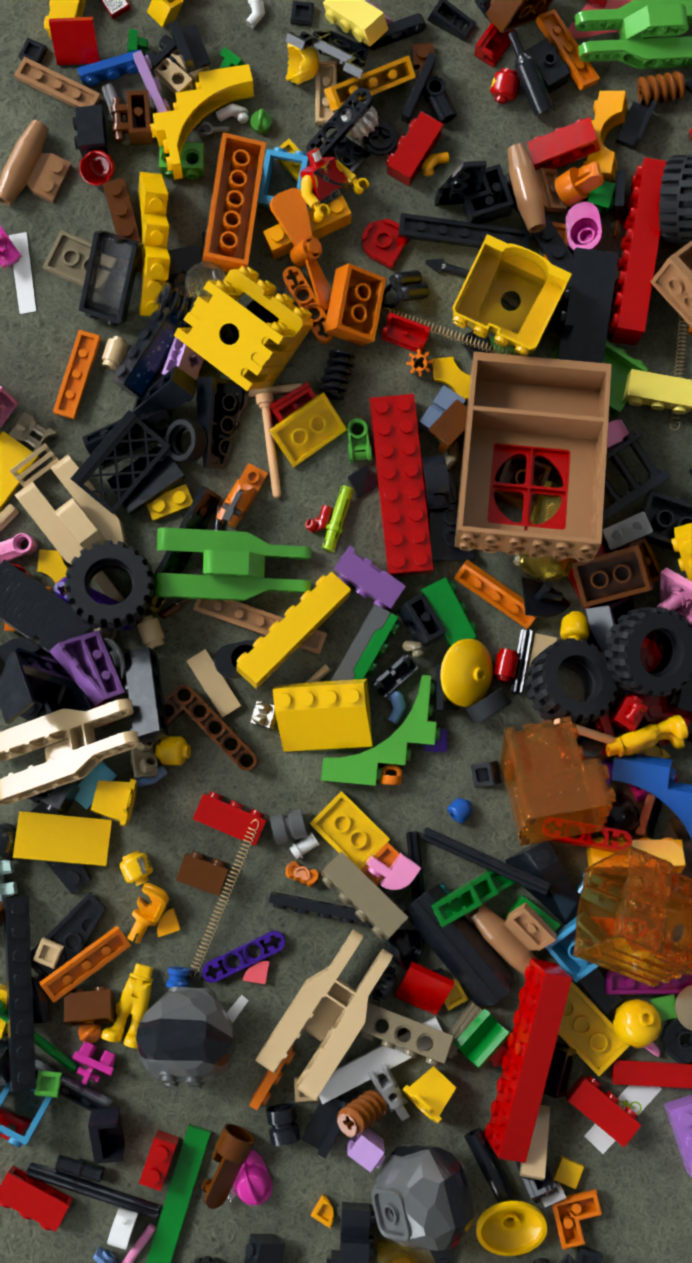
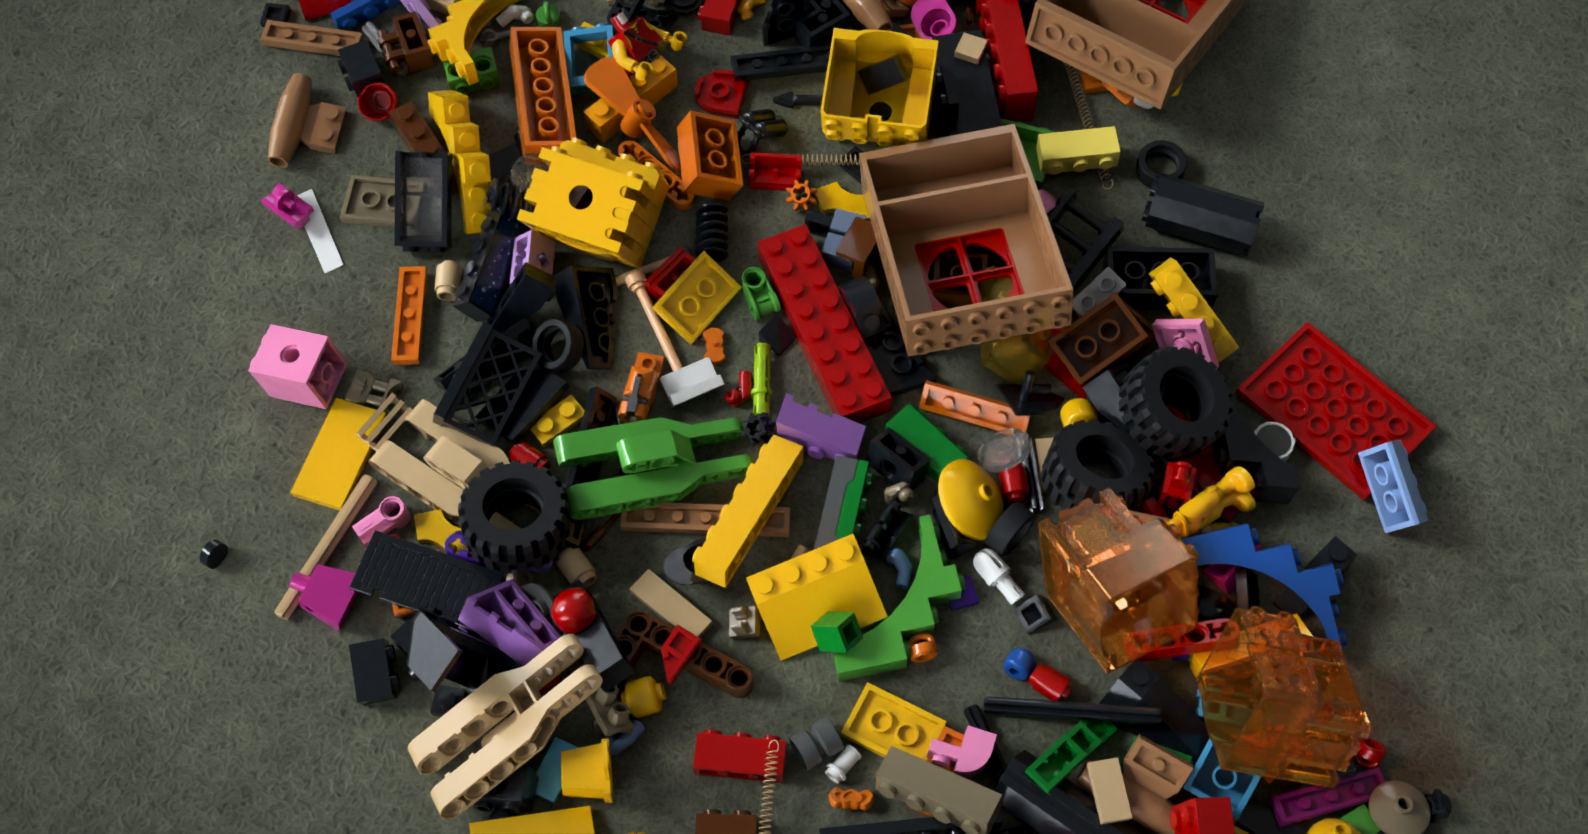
camera: 15 degrees left, 20 degrees down
none -> red brick [508,442,551,469]
none -> red hair [551,587,596,634]
none -> white panel [660,357,724,407]
none -> red tile [661,624,702,686]
none -> orange piece [702,327,726,366]
none -> black gear [742,412,777,445]
none -> black plate [805,211,833,238]
none -> green brick [811,611,863,653]
none -> black tile [858,54,910,95]
none -> tan tile [954,33,988,65]
none -> white arm [973,548,1025,605]
none -> clear tile [977,428,1032,472]
none -> red brick [1027,663,1074,702]
none -> tan tile [1086,757,1133,825]

